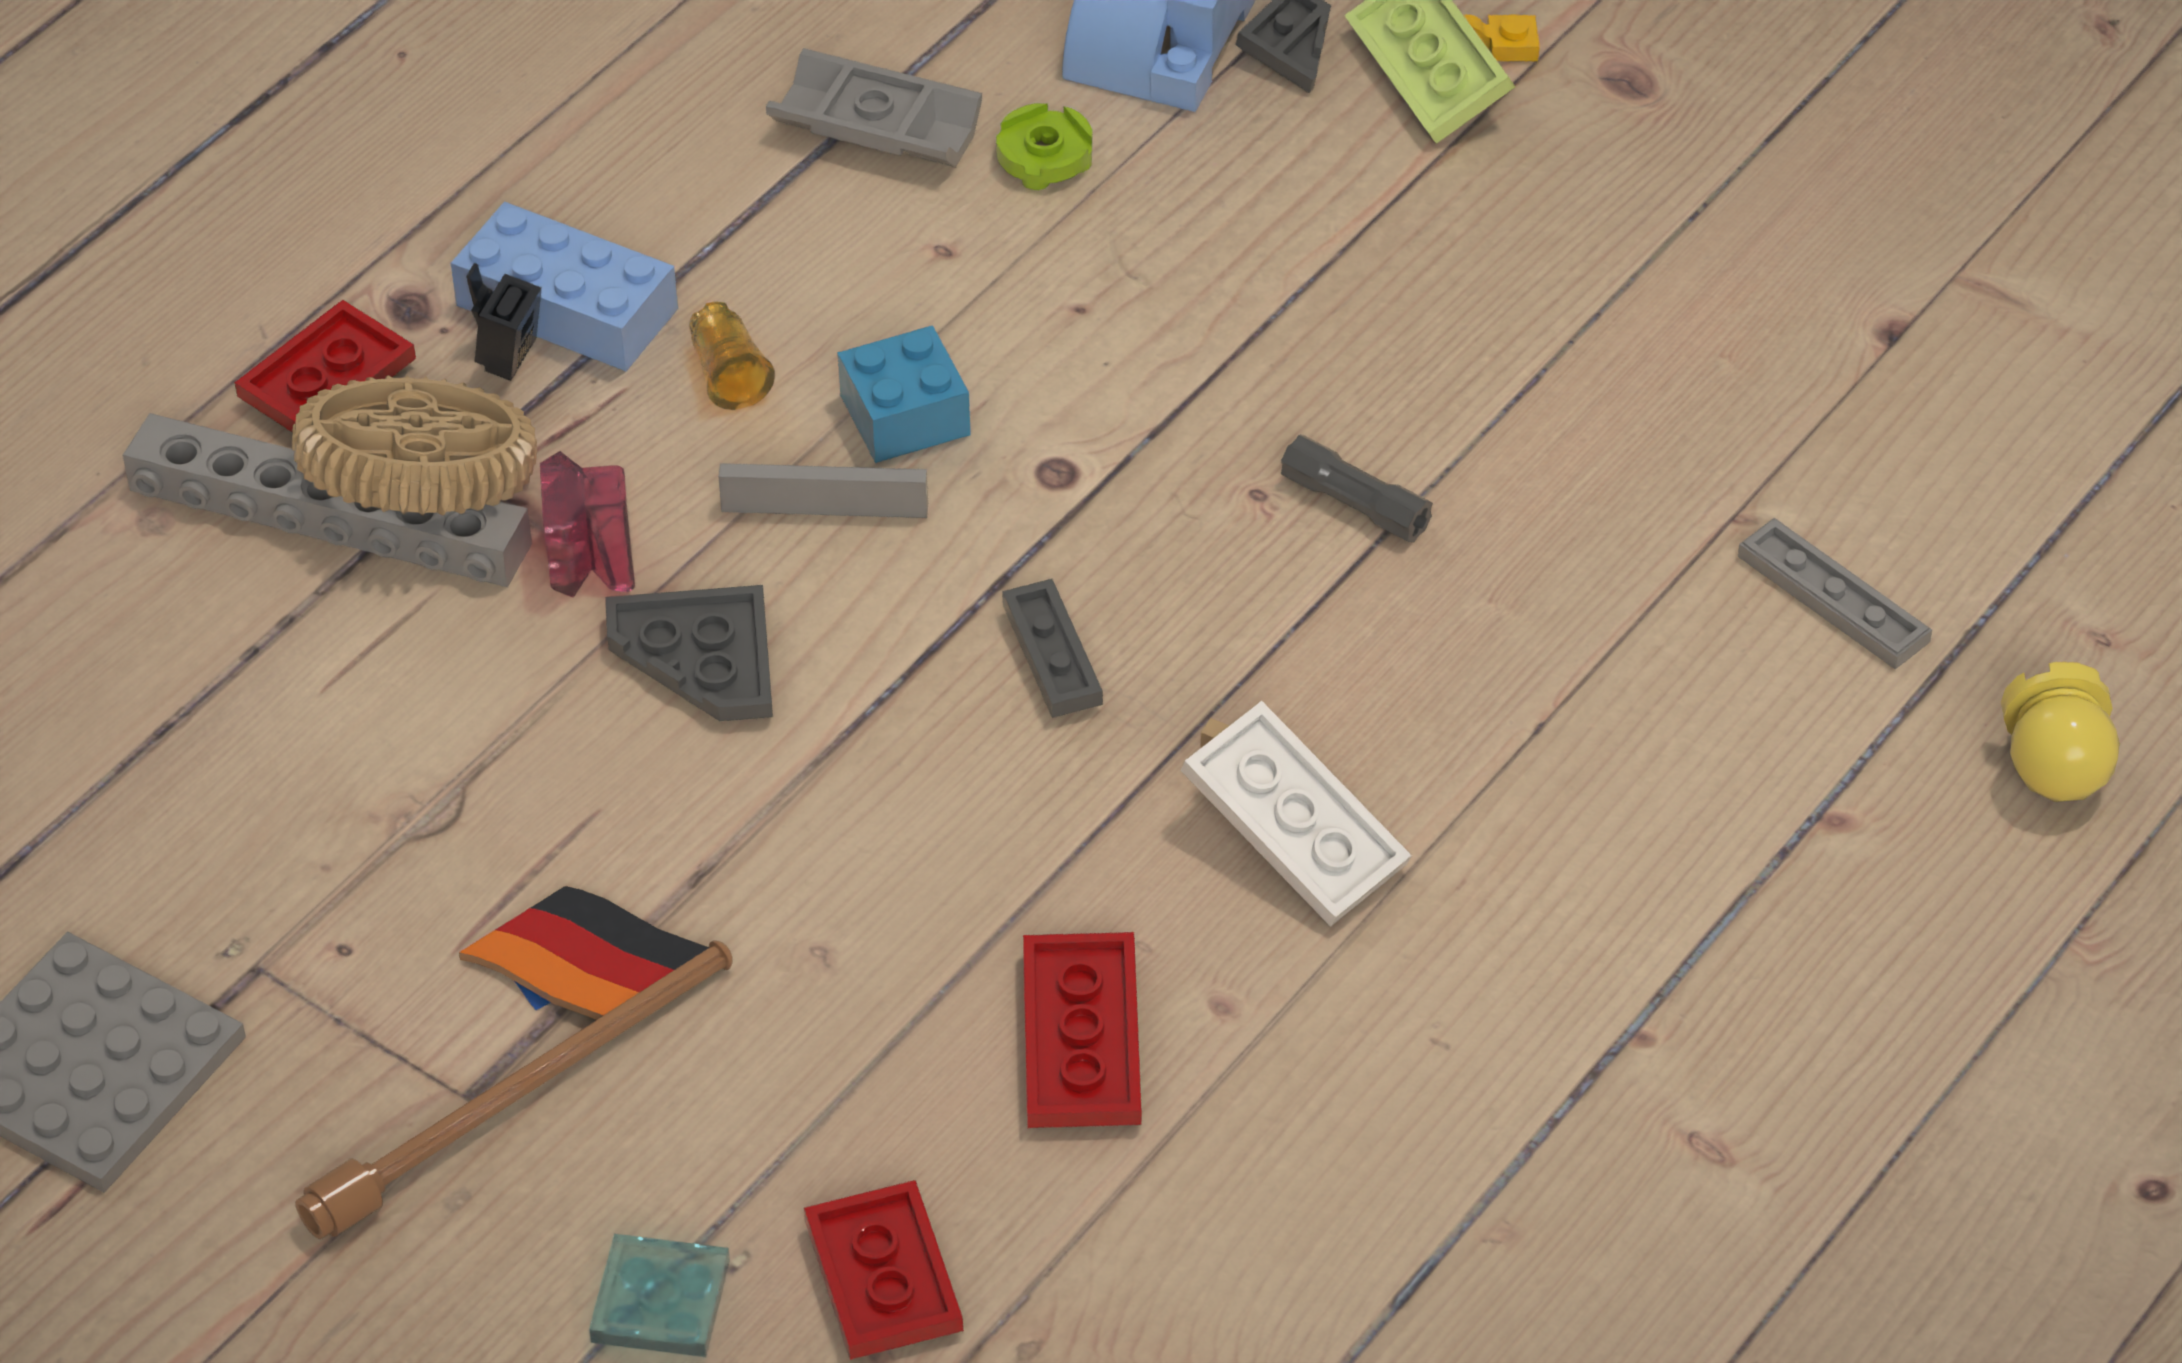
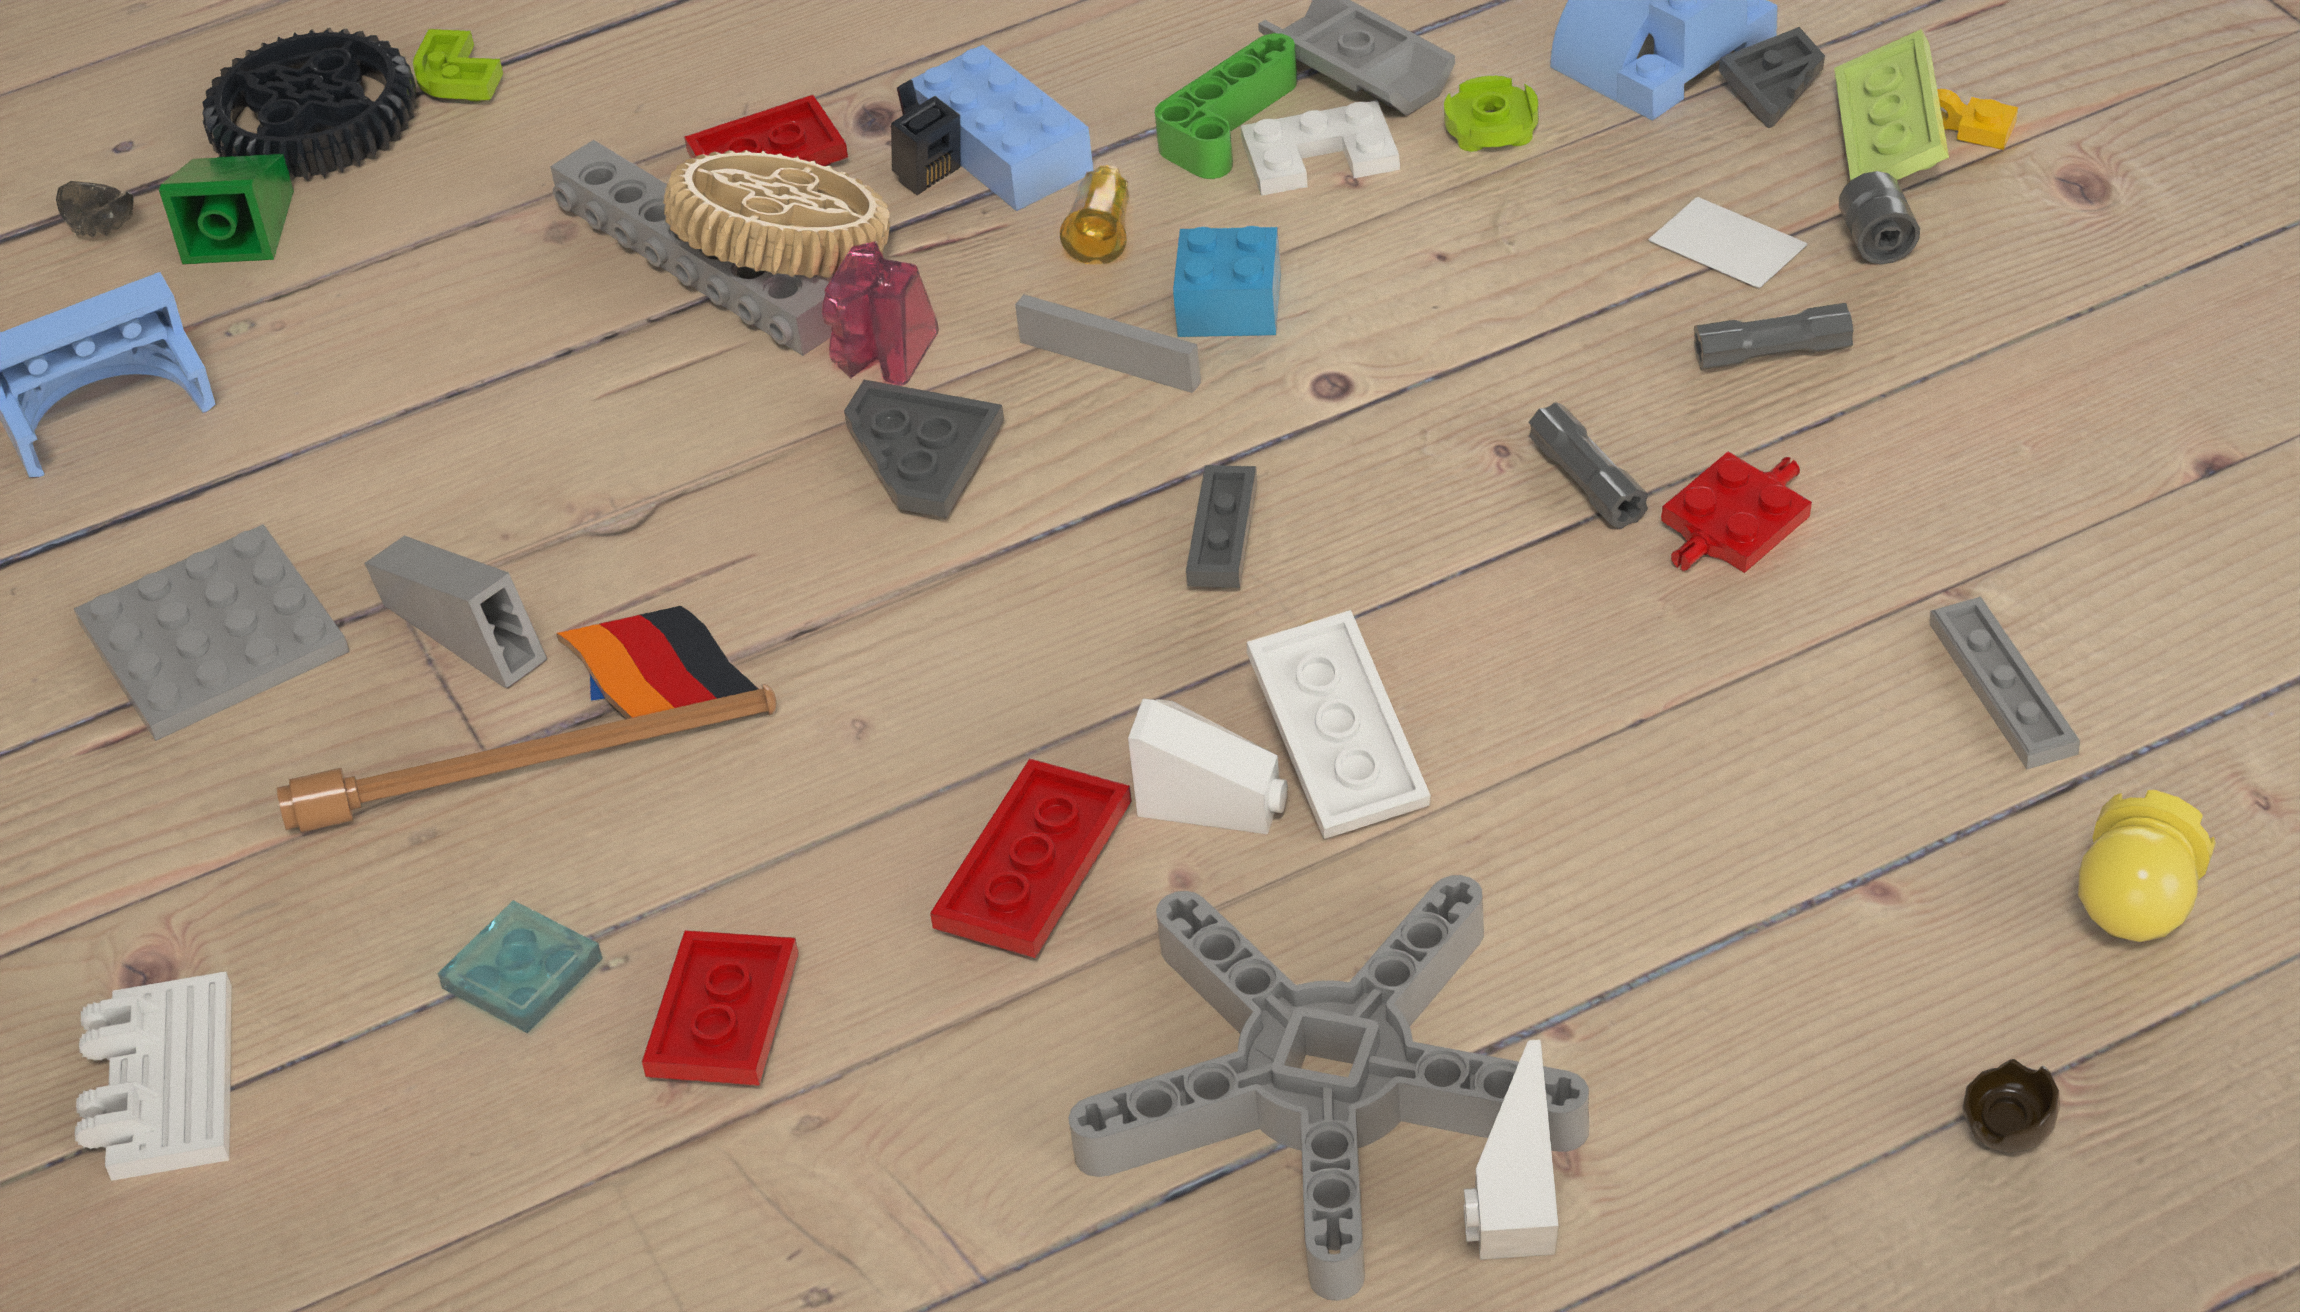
camera: 30 degrees right, 5 degrees down
none -> light grey slope [364,535,547,688]
none -> light grey beam [1068,875,1589,1301]
none -> white slope [1128,699,1288,834]
none -> bright green beam [1154,33,1298,179]
none -> white plate [1240,100,1400,196]
none -> white slope [1463,1040,1558,1260]
none -> white sticker [1648,197,1807,288]
none -> red plate [1661,451,1812,573]
none -> dark grey axle [1694,303,1854,370]
none -> dark grey wheel [1839,171,1920,264]
none -> dark brown hair [1962,1059,2060,1153]

